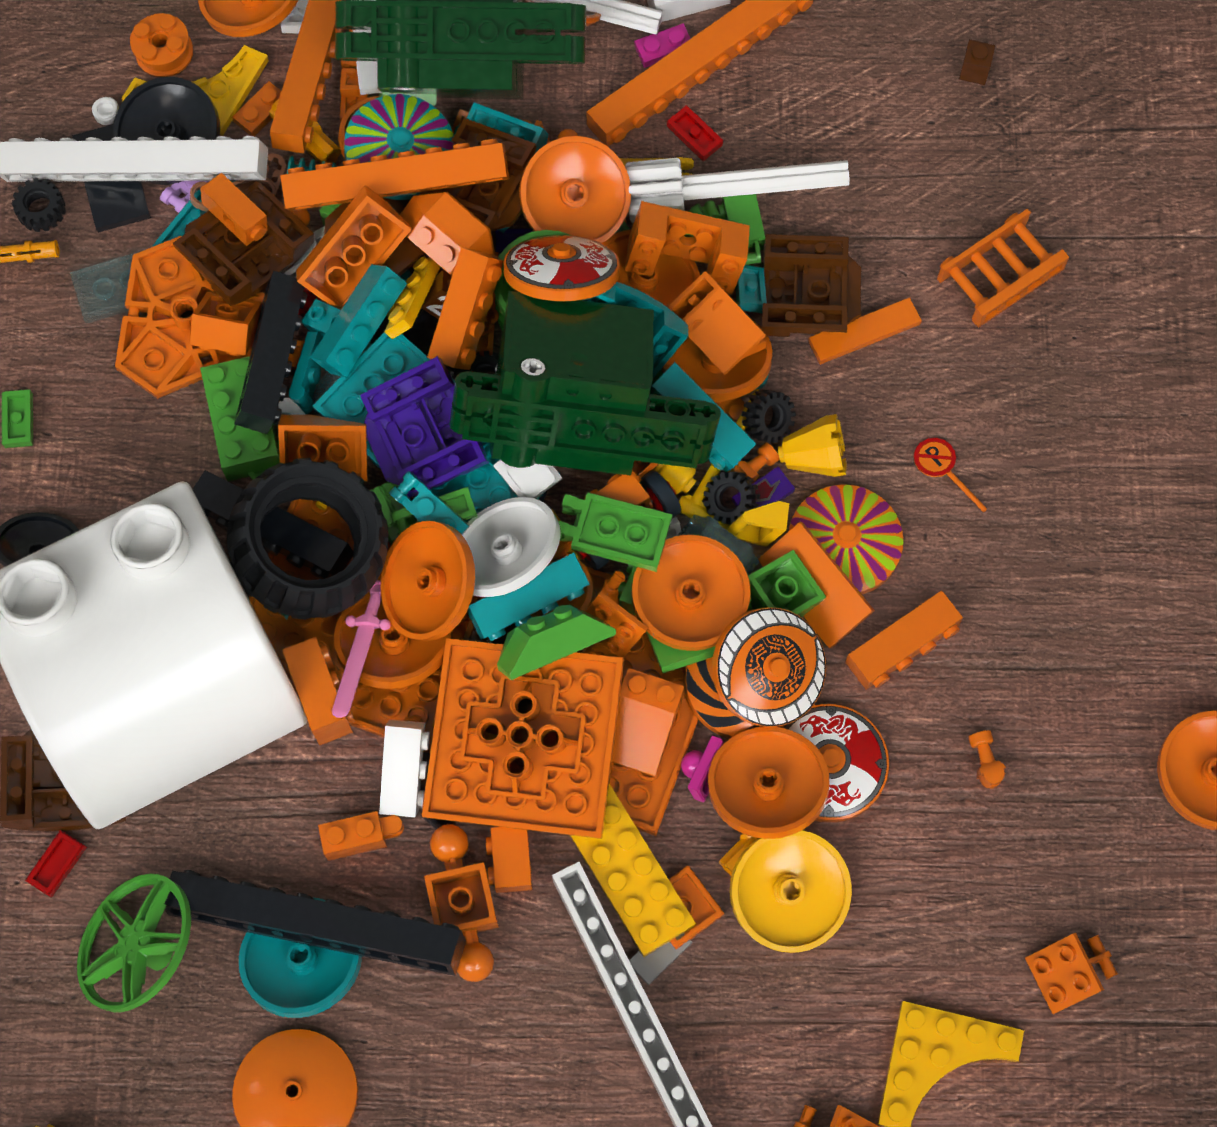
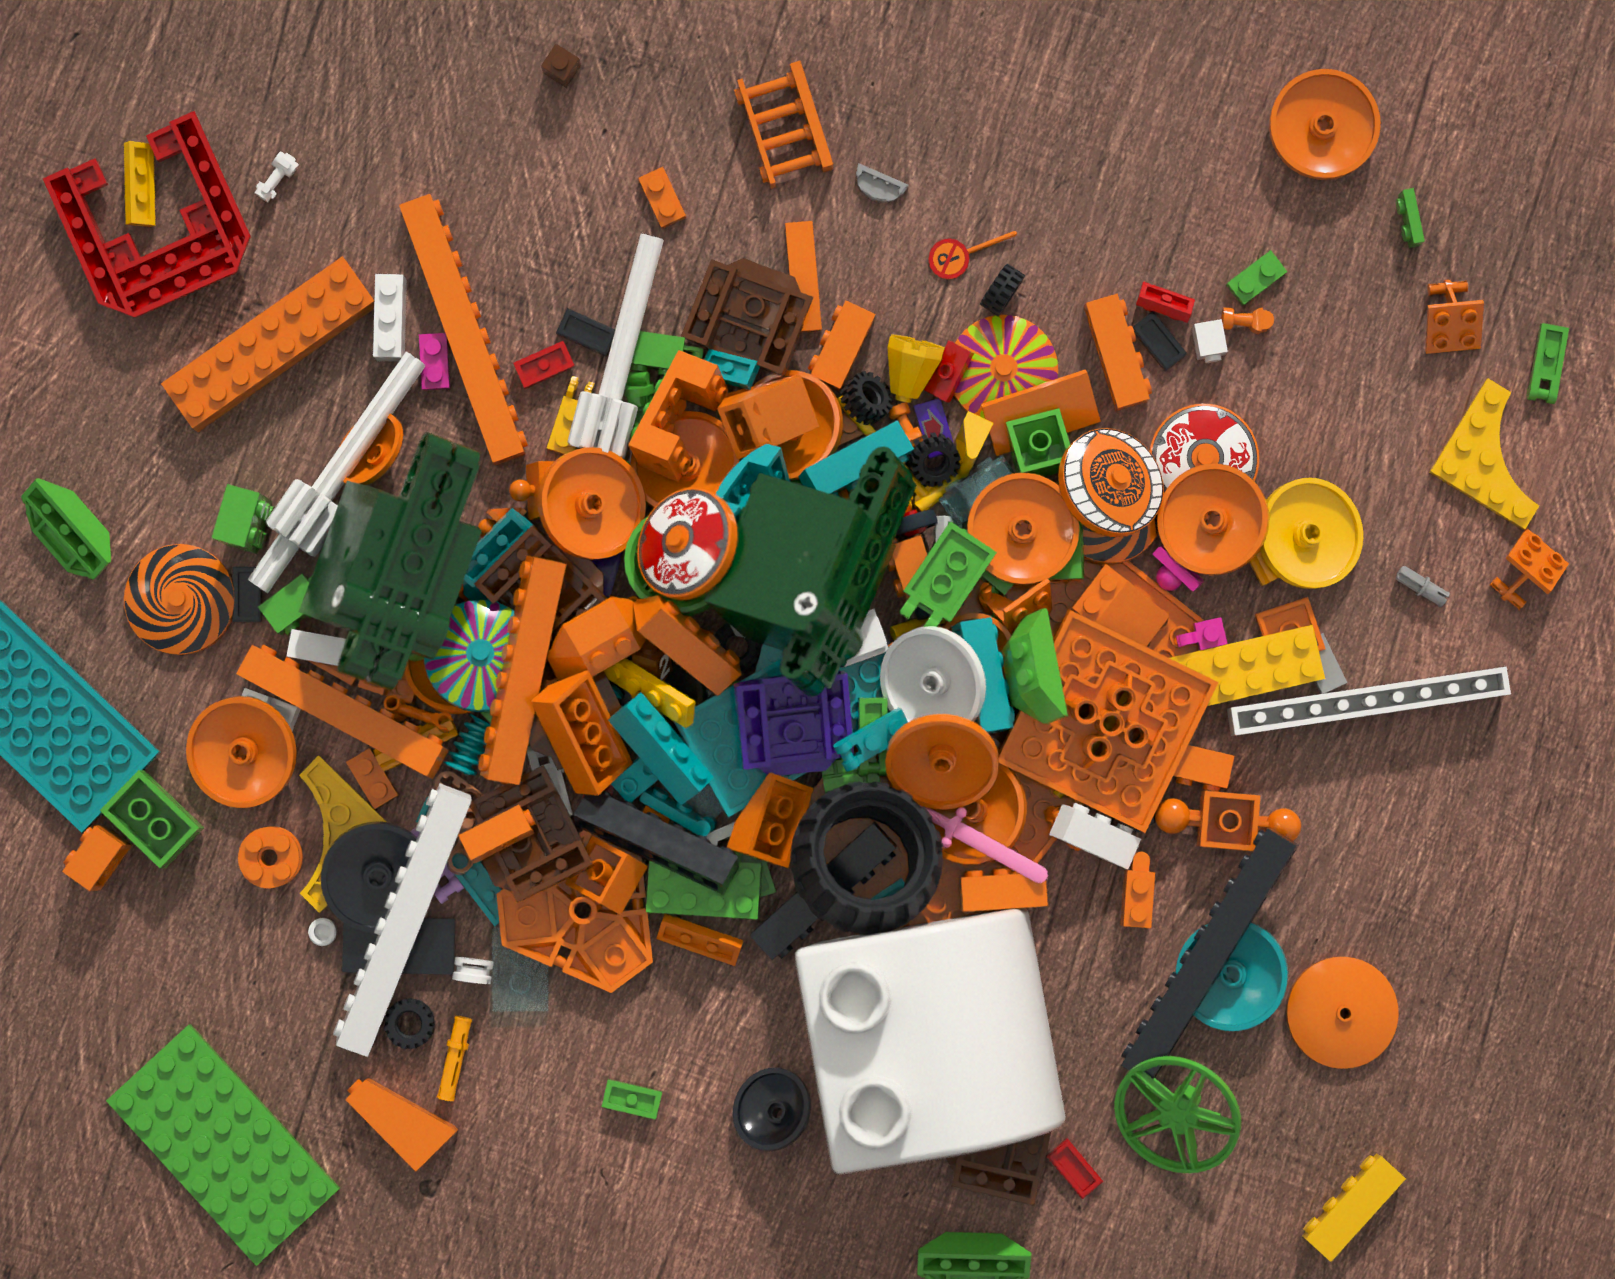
camera: 75 degrees left, 15 degrees up
none -> orange brick [384,695,454,733]
none -> white wheel [452,957,494,984]
none -> black tile [556,308,615,357]
none -> orange plate [638,167,686,229]
none -> orange plate [656,913,744,966]
none -> orange brick [808,300,876,392]
none -> light grey tile [856,163,909,203]
none -> red plate [924,340,974,403]
none -> black tyre [980,263,1025,316]
none -> black tile [1133,311,1187,372]
none -> red plate [1136,281,1195,323]
none -> dark pink plate [1176,617,1227,651]
none -> white brick [1191,319,1228,363]
none -> bright green plate [1226,250,1287,306]
none -> bright green plate [1396,188,1425,248]
none -> light grey axle [1396,566,1450,608]
none -> bright green plate [1526,323,1569,404]

